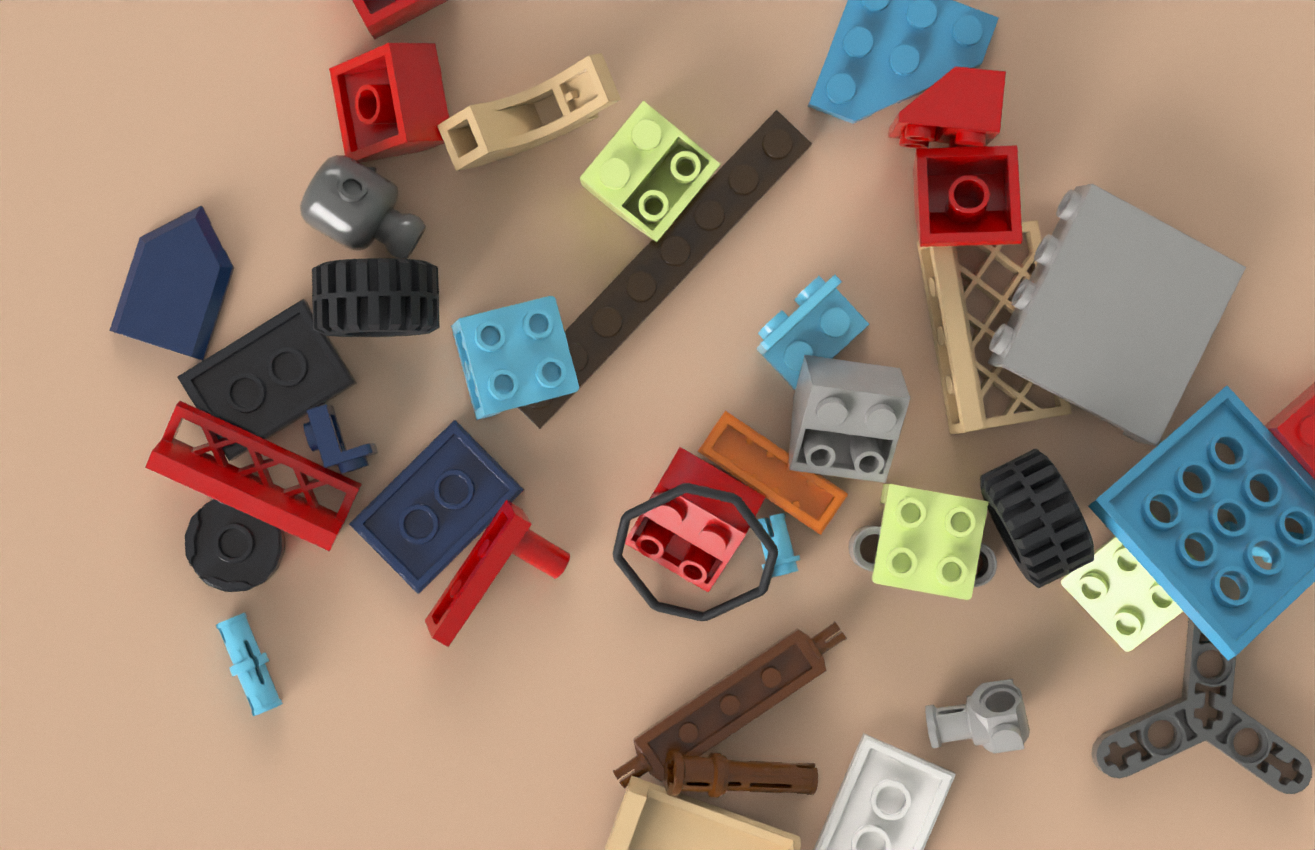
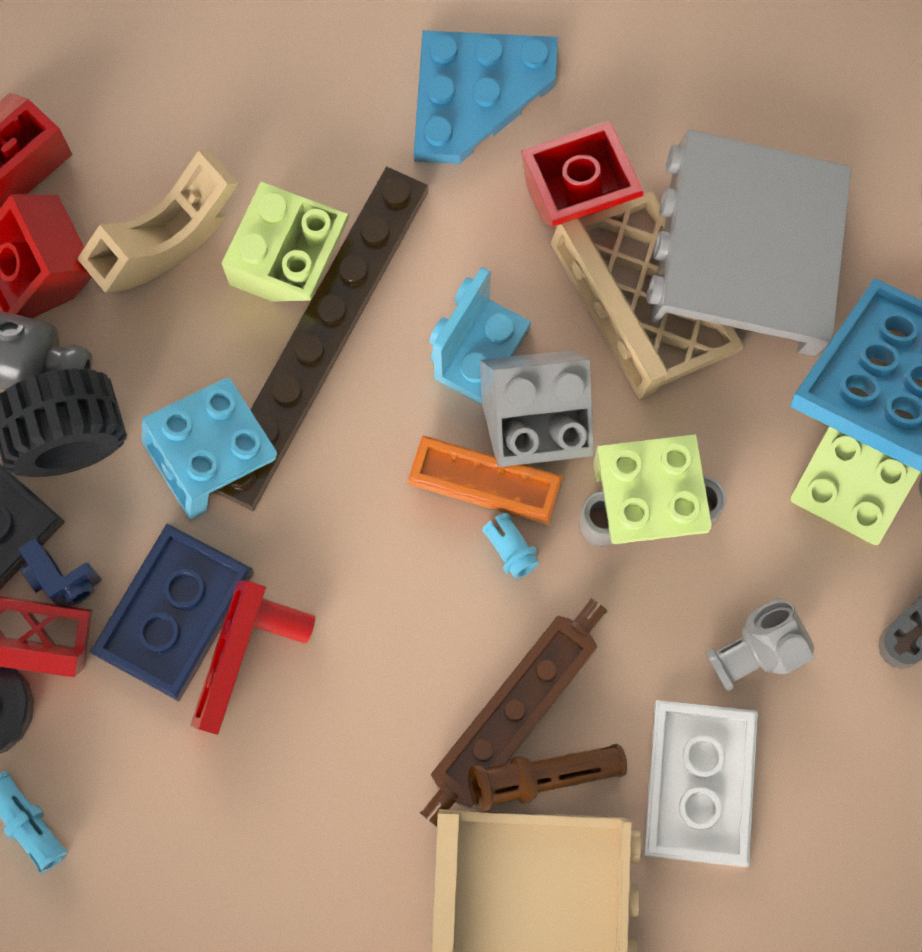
camera: 20 degrees left, 15 degrees down
black piece [612,483,778,621] -> none
red slope [625,447,766,593] -> none
red slope [888,66,1006,149] -> none
black tyre [980,449,1094,588] -> none

